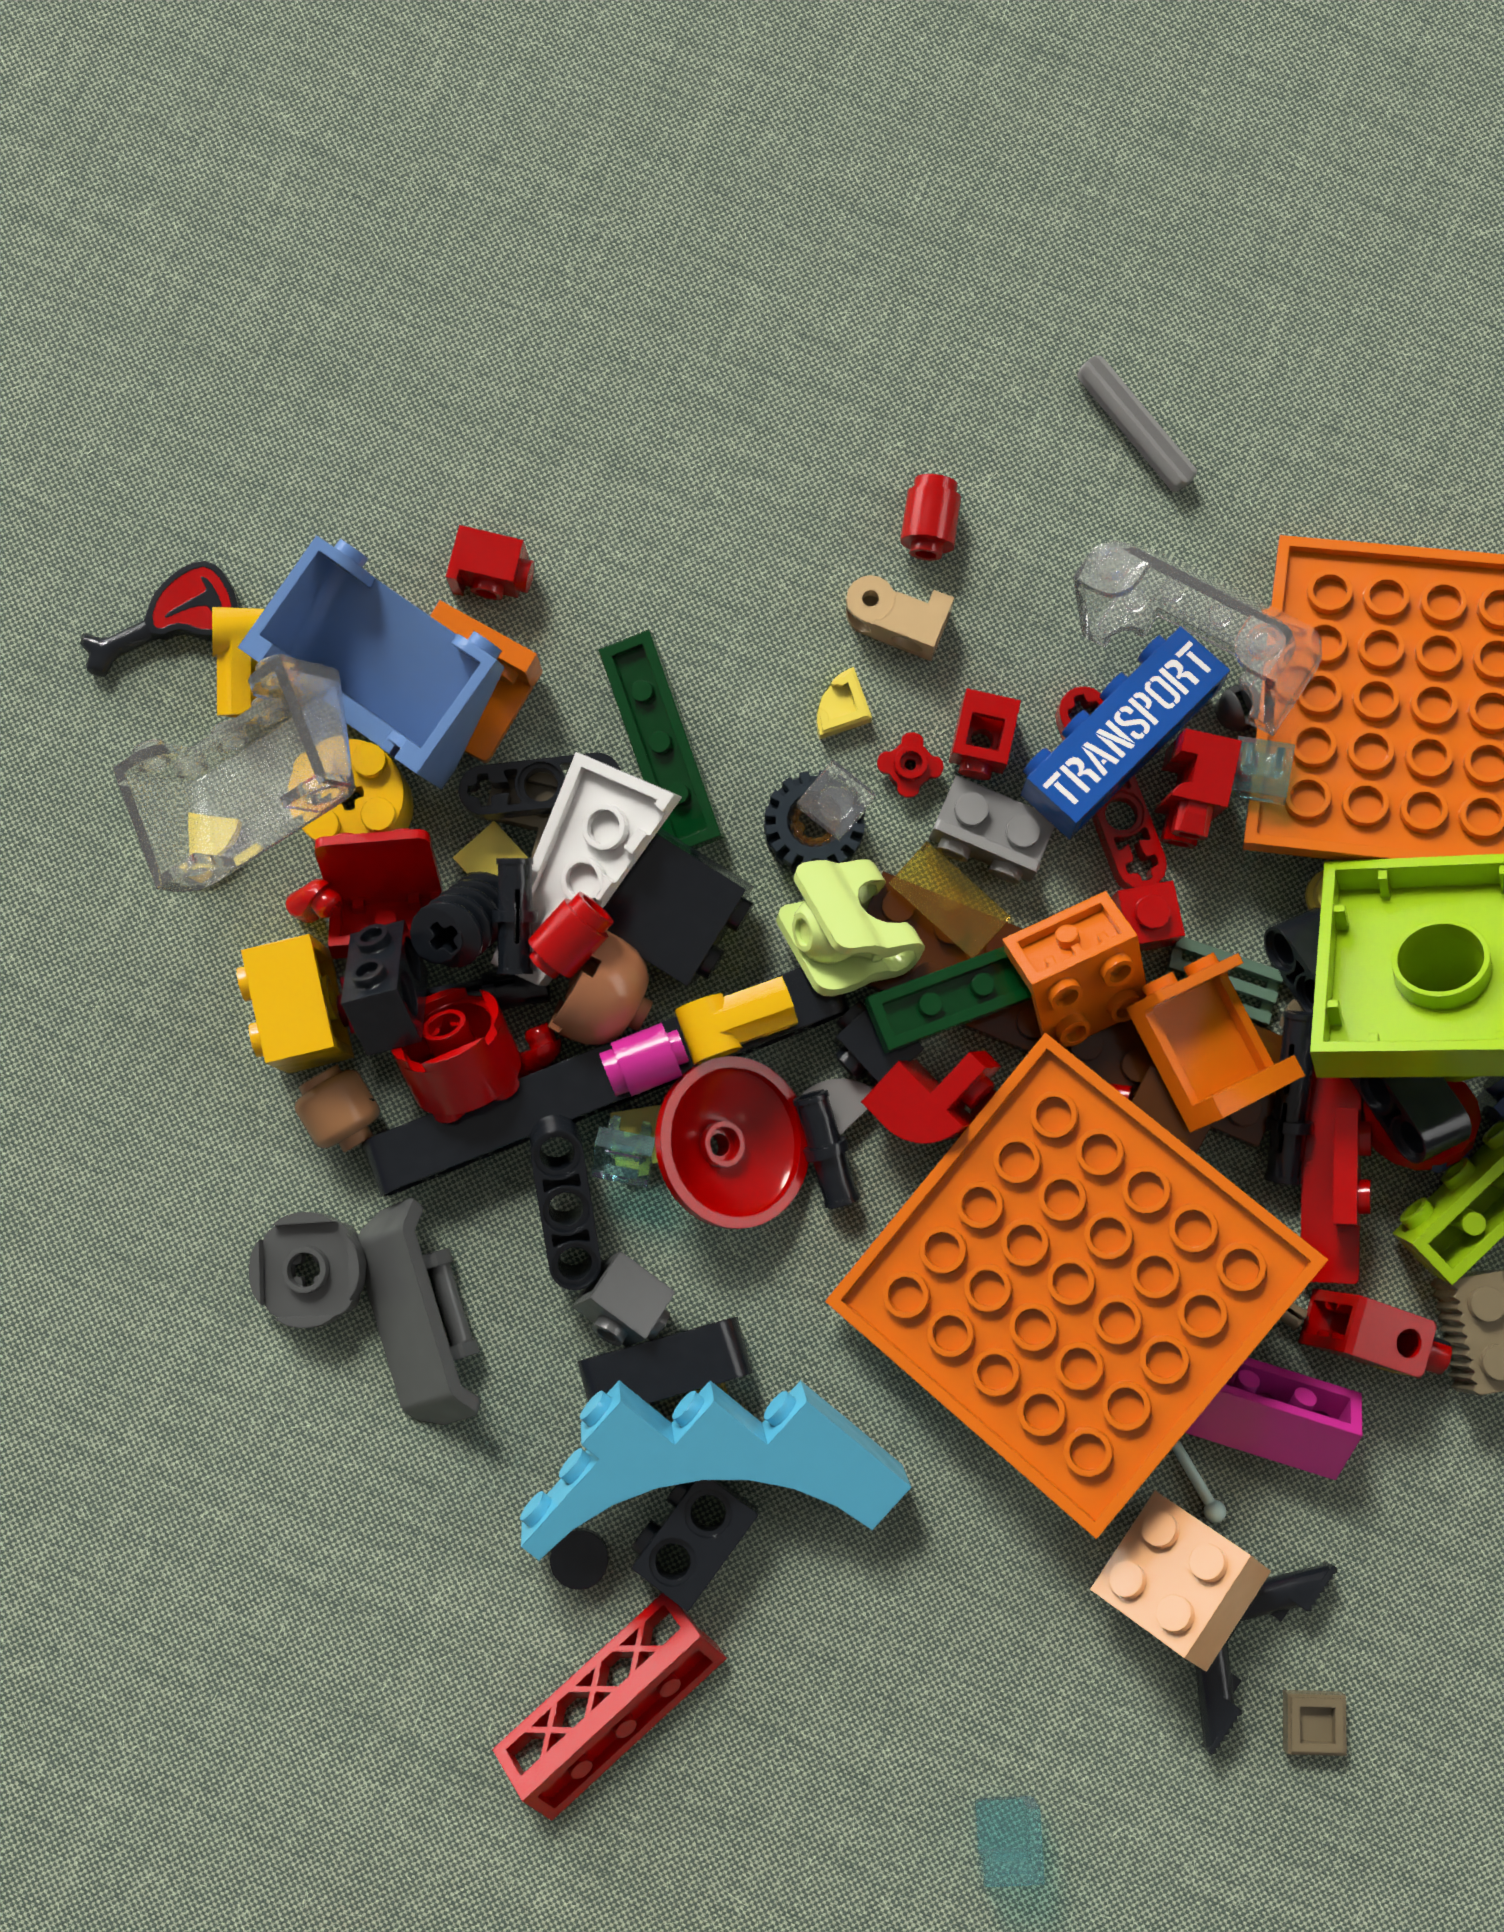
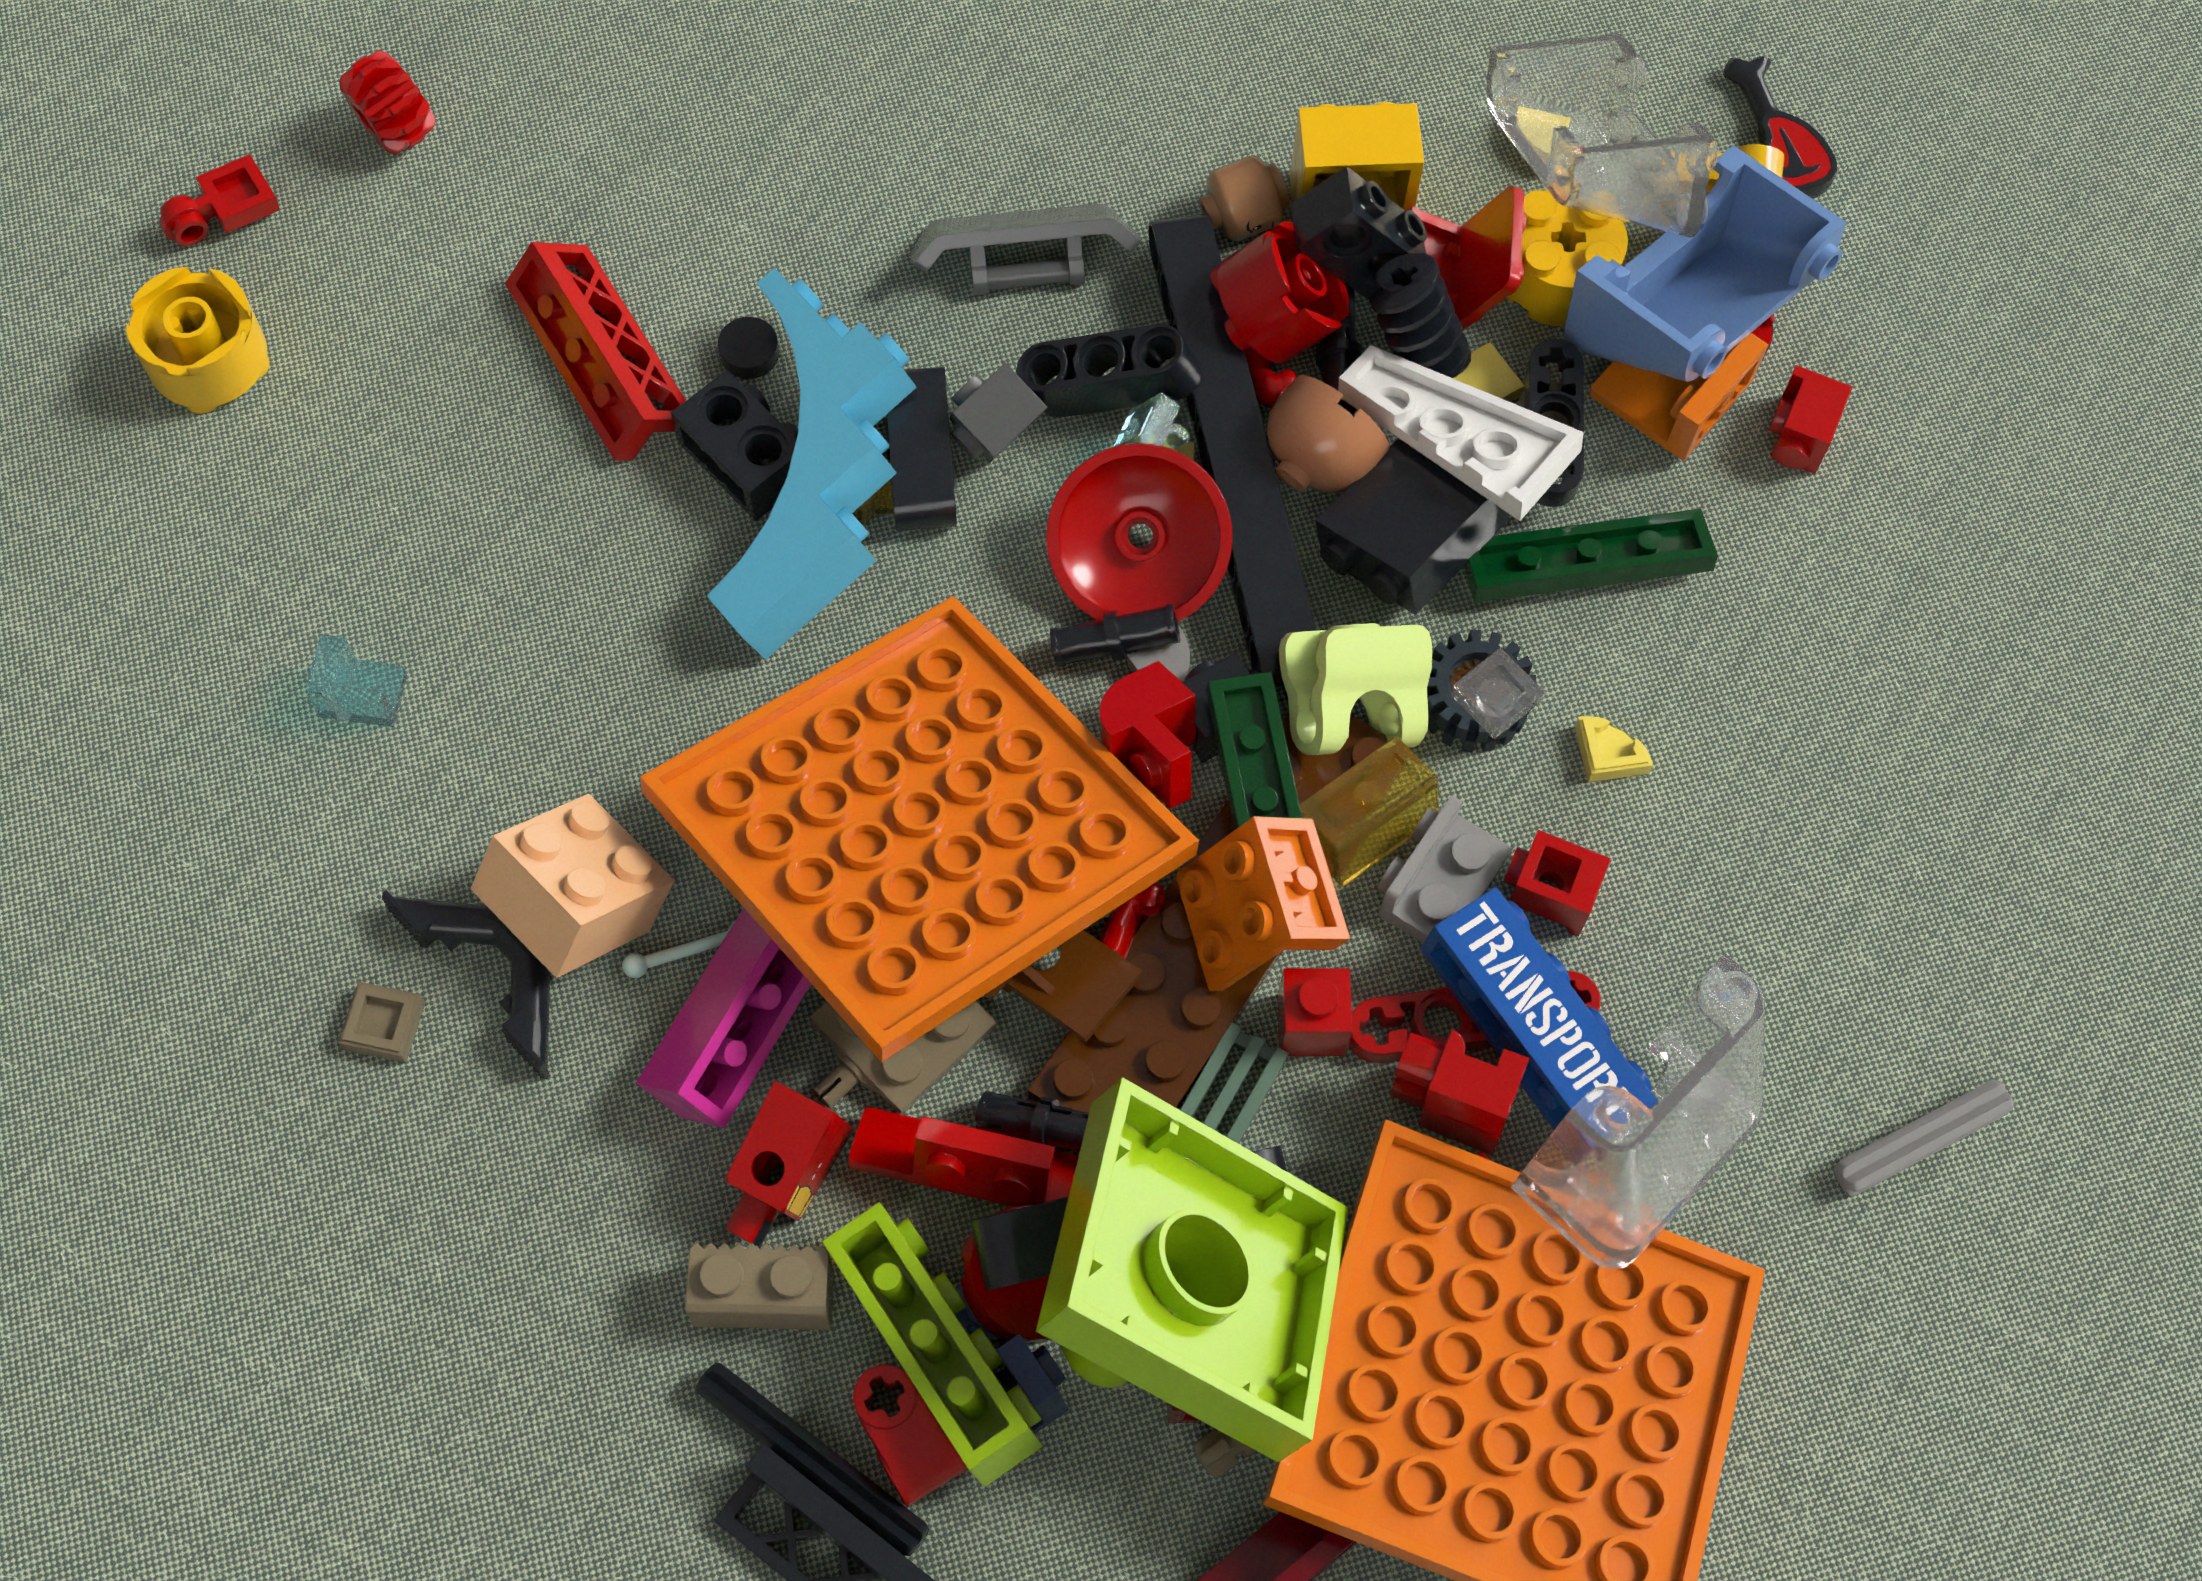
camera: 100 degrees right, 15 degrees down
dark grey plate [249,1212,366,1328] -> none
red arm [285,879,342,923] -> none
black pin [492,858,538,975] -> none
red brick [528,892,614,979] -> none
dark pink brick [599,1023,689,1096] -> none
yellow piece [675,976,798,1065] -> none
tan leg [846,575,954,661] -> none
red plate [877,732,944,798] -> none
red brick [900,474,961,561] -> none
orange panel [1126,952,1306,1133] -> none
clear light blue tile [1230,736,1295,805] -> none

